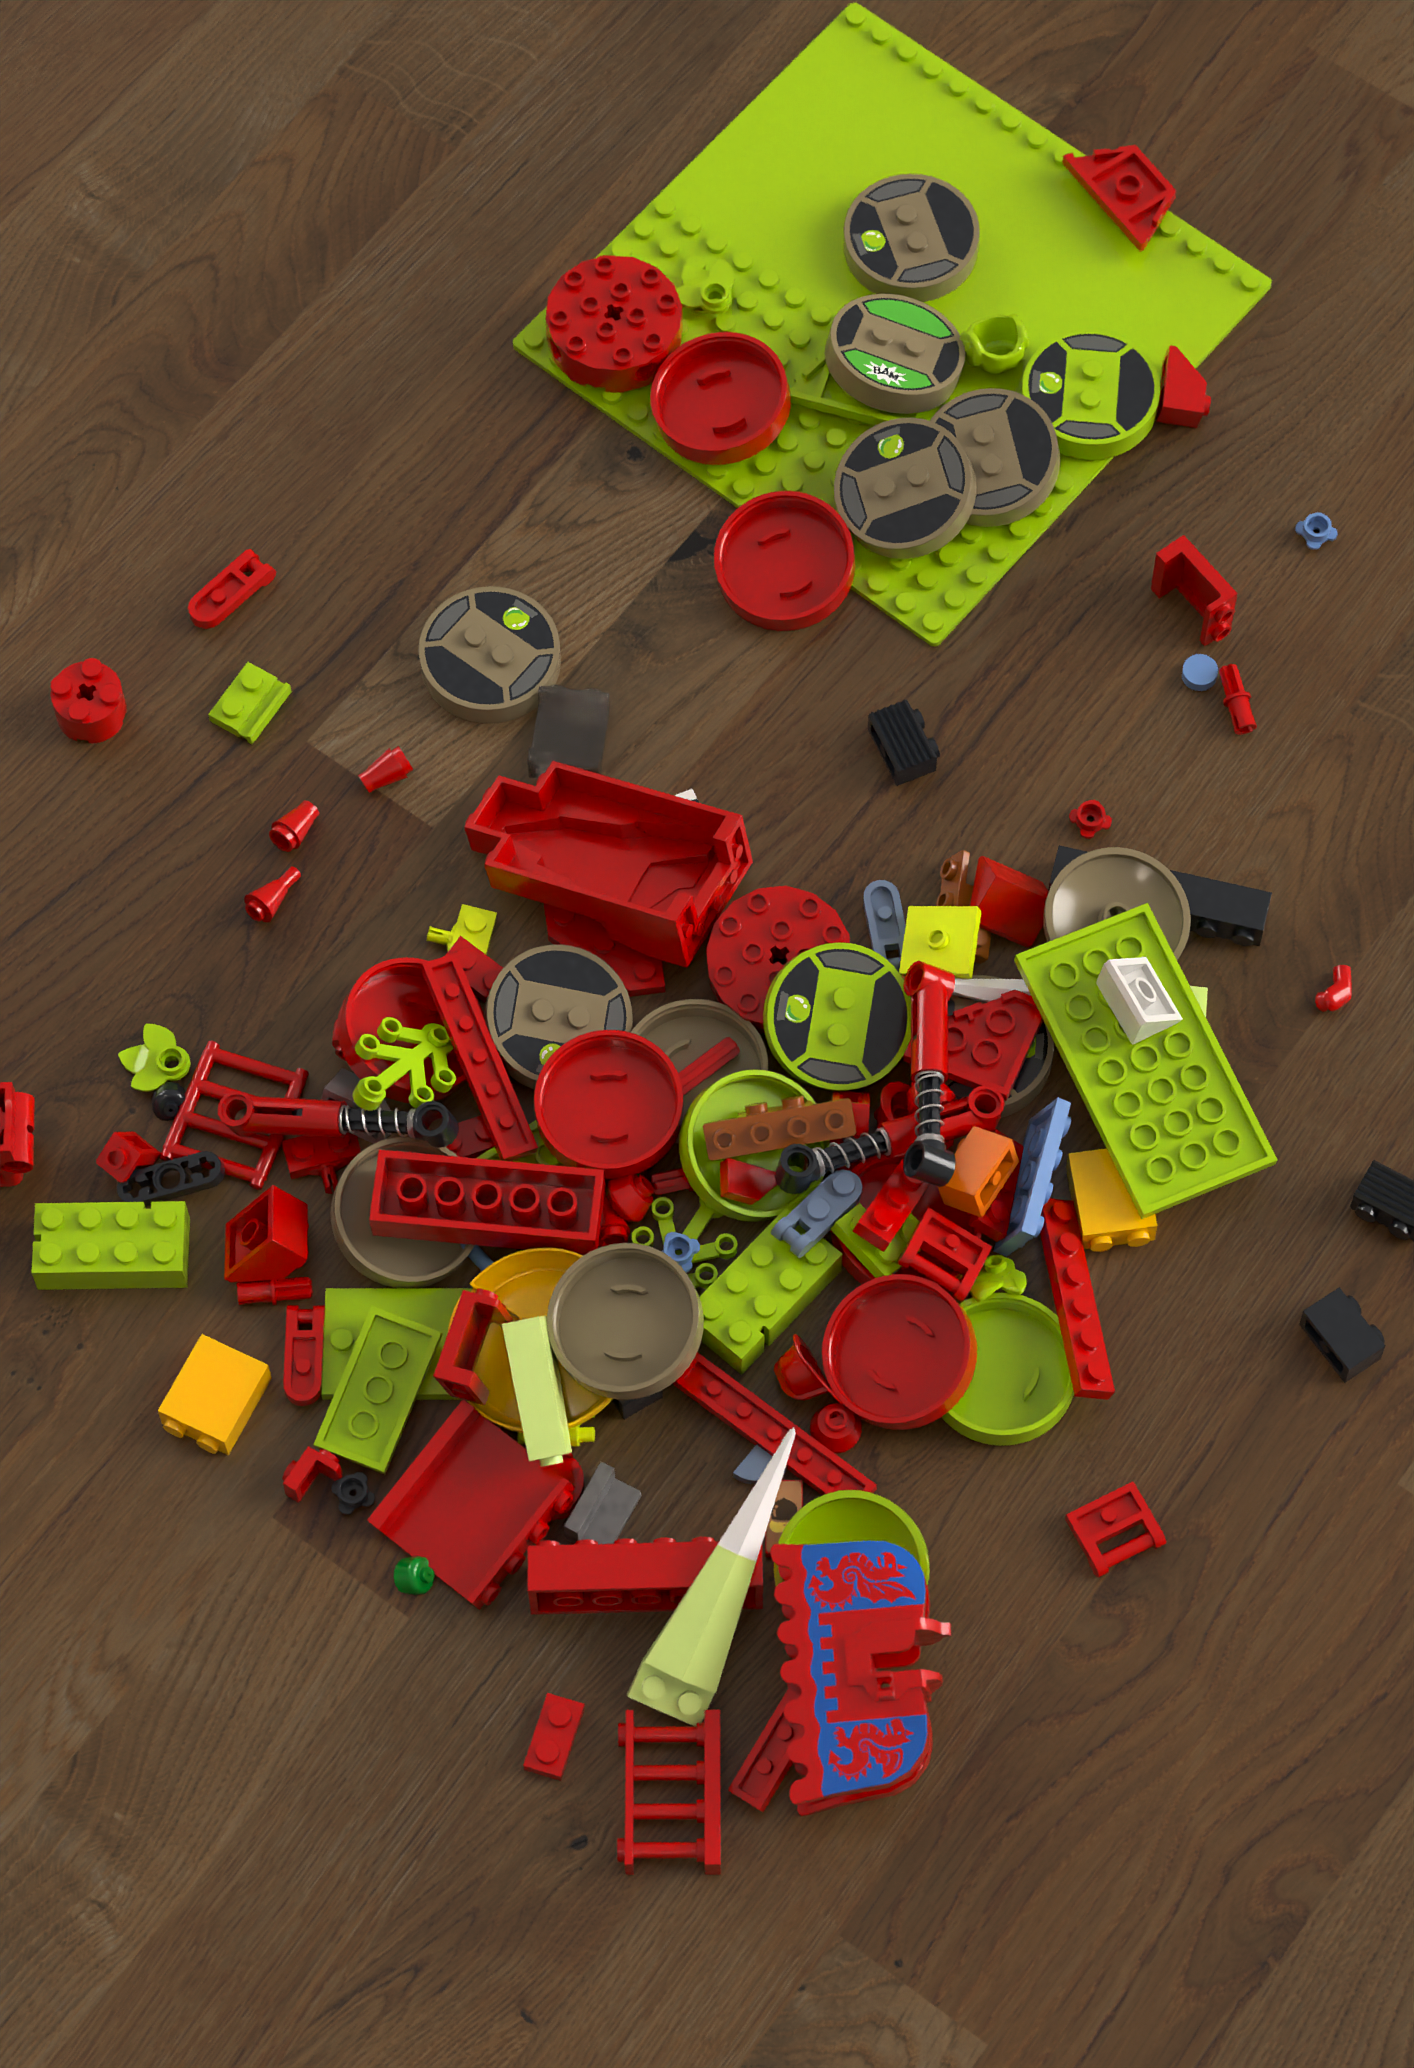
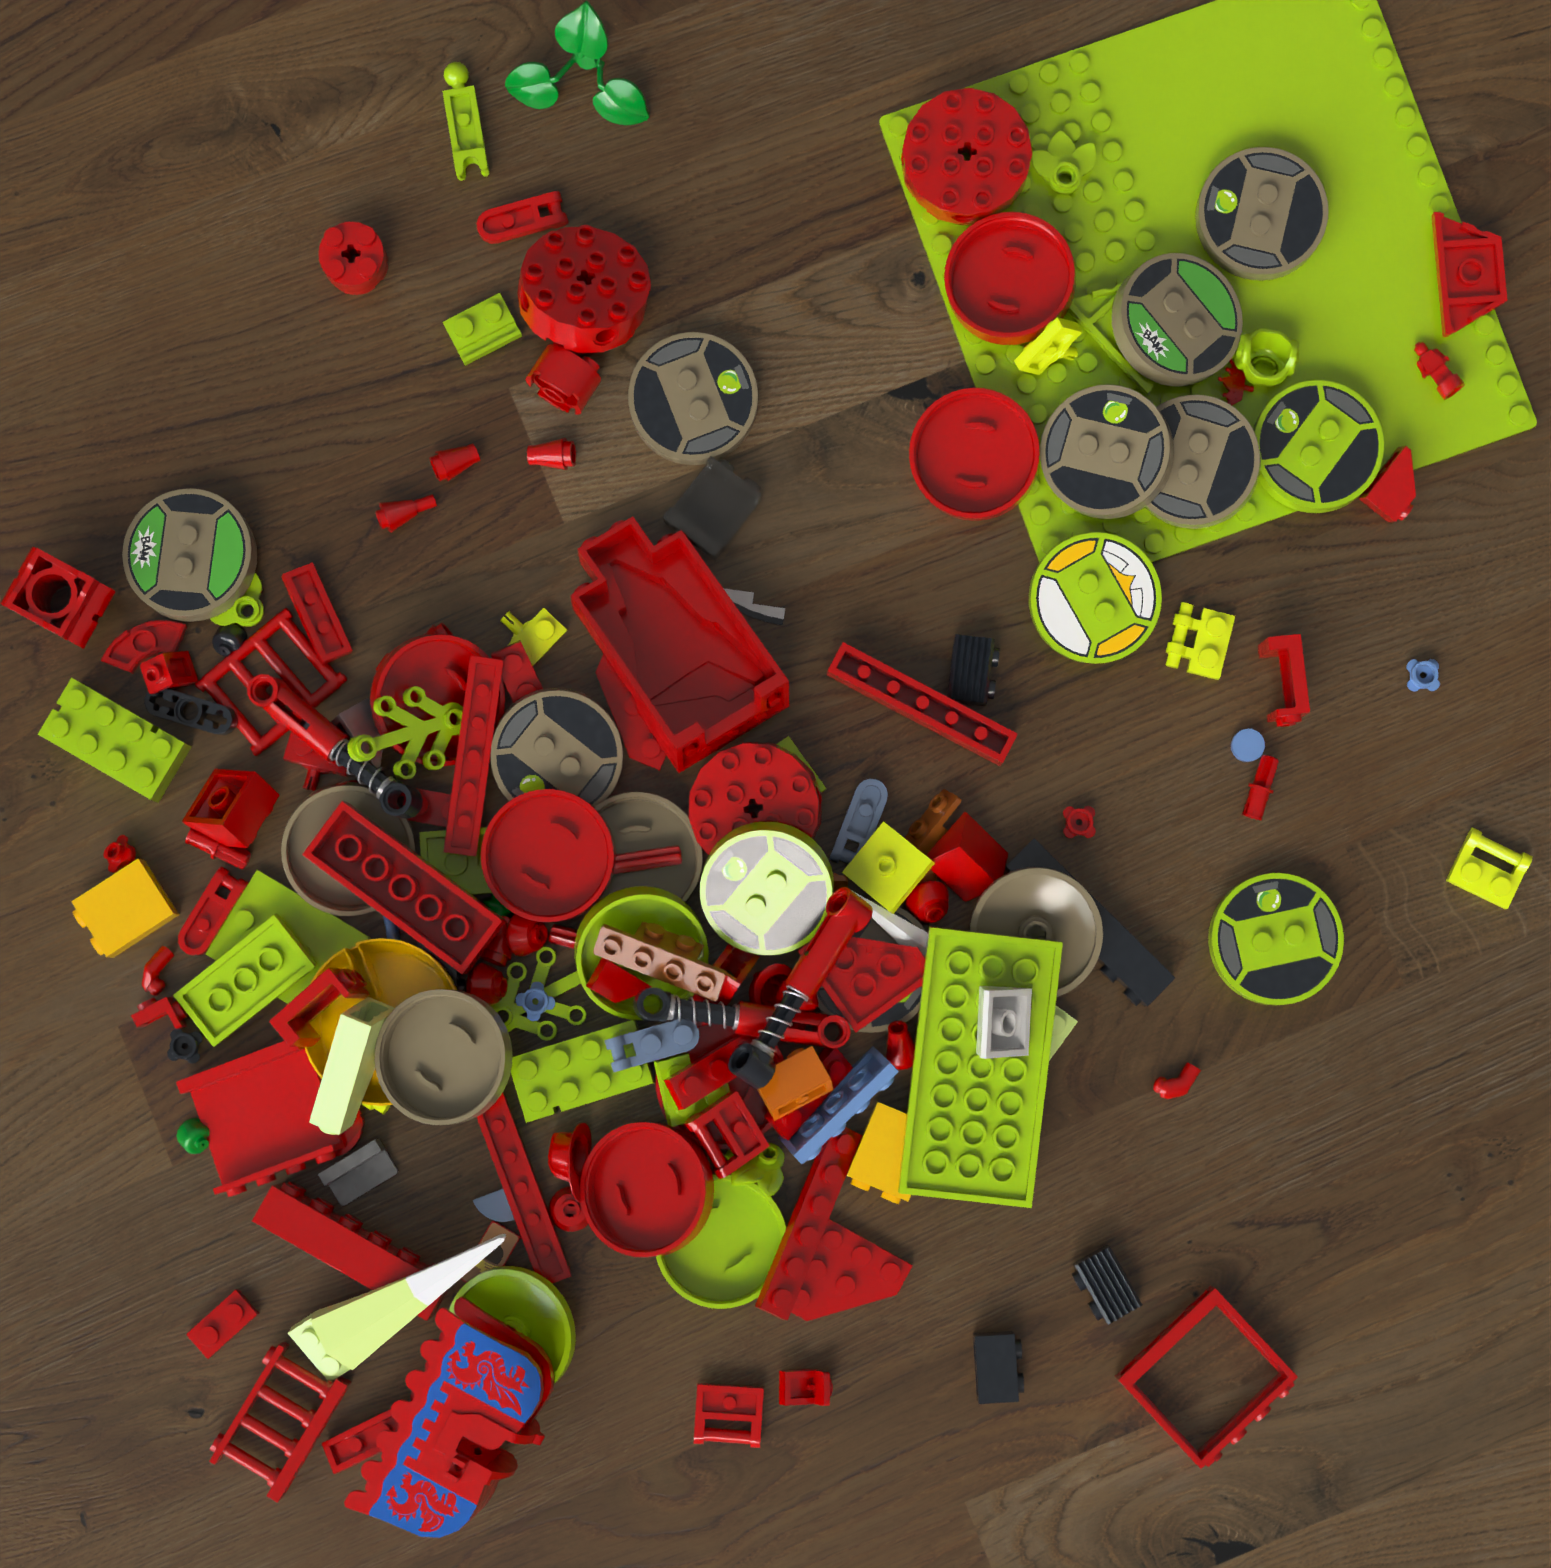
camera: 30 degrees right, 20 degrees up
none -> red tile [101,620,188,674]
none -> red plate [103,835,136,873]
none -> brick [122,489,257,622]
none -> red arm [142,945,174,996]
none -> red plate [281,562,353,665]
none -> lime plate [442,62,490,181]
none -> green plant [505,1,650,125]
none -> red brick [517,225,651,353]
none -> red brick [525,342,601,415]
none -> red bracket [779,1369,833,1406]
none -> red plate [791,1219,913,1321]
none -> red brick [827,642,1018,766]
none -> red cone [886,1021,915,1070]
none -> red cone [905,880,949,923]
none -> neon yellow plate [1014,317,1083,375]
none -> piece [1029,532,1162,664]
none -> neon yellow plate [1166,602,1235,680]
none -> piece [1208,873,1344,1005]
none -> red piece [1218,358,1254,406]
none -> red piece [1414,342,1465,400]

